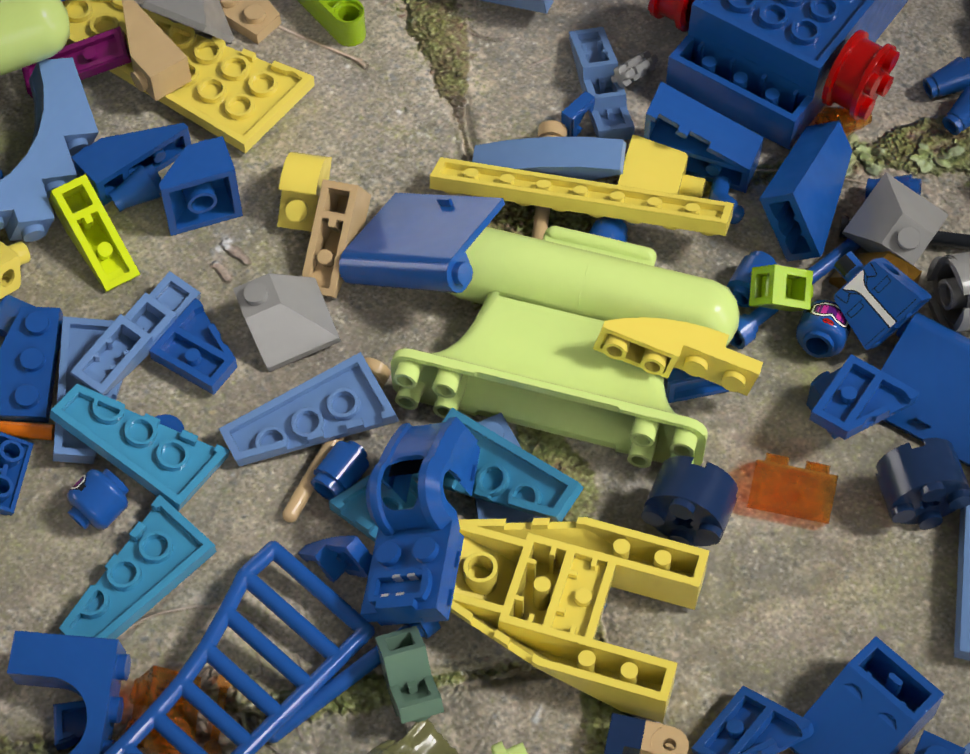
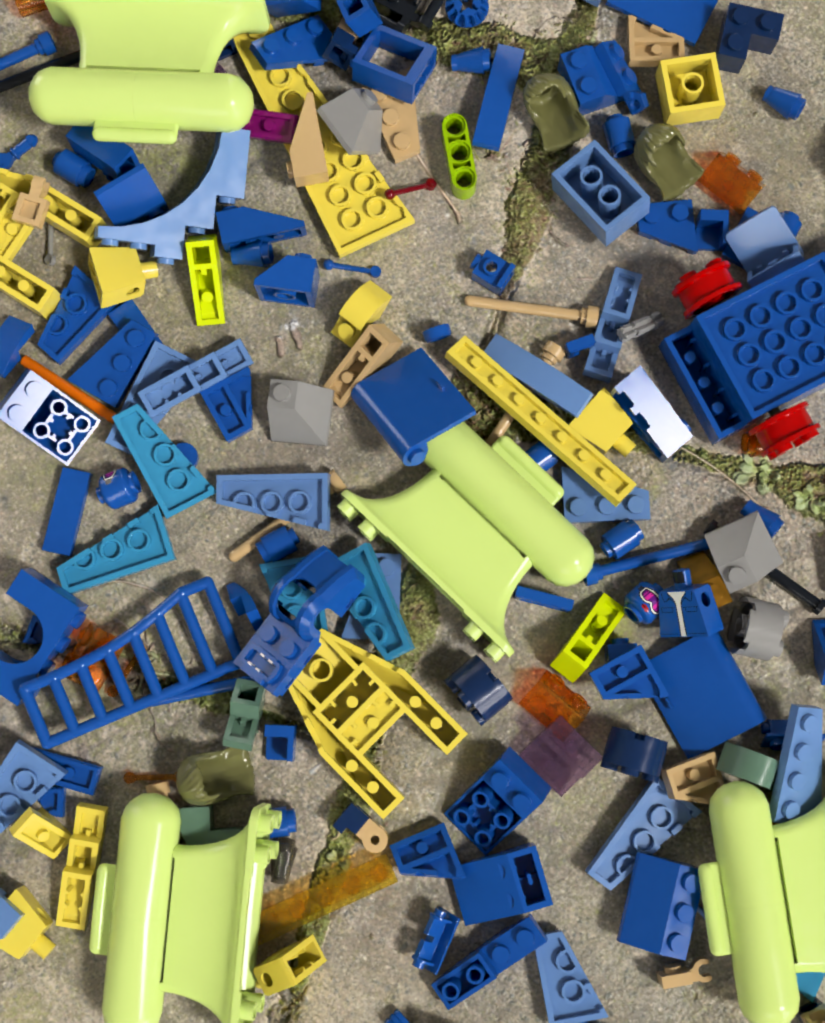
camera: 30 degrees right, 25 degrees up
light yellow slope [593,317,763,396] -> none
blue arm [708,175,745,224] -> none
lime brick [749,264,813,312] -> none
blue slope [759,120,852,262] -> none
none -> blue tile [42,467,93,557]
none -> blue panel [264,724,297,762]
none -> blue hinge [323,259,381,278]
none -> dark red hinge [384,178,437,200]
none -> blue tile [422,324,452,343]
none -> blue slope [444,746,551,856]
none -> tan piece [464,295,600,329]
none -> blue brick [470,250,516,296]
none -> clear purple slope [519,715,603,797]
none -> neon yellow slope [550,593,625,683]
none -> medium blue wing [560,466,651,524]

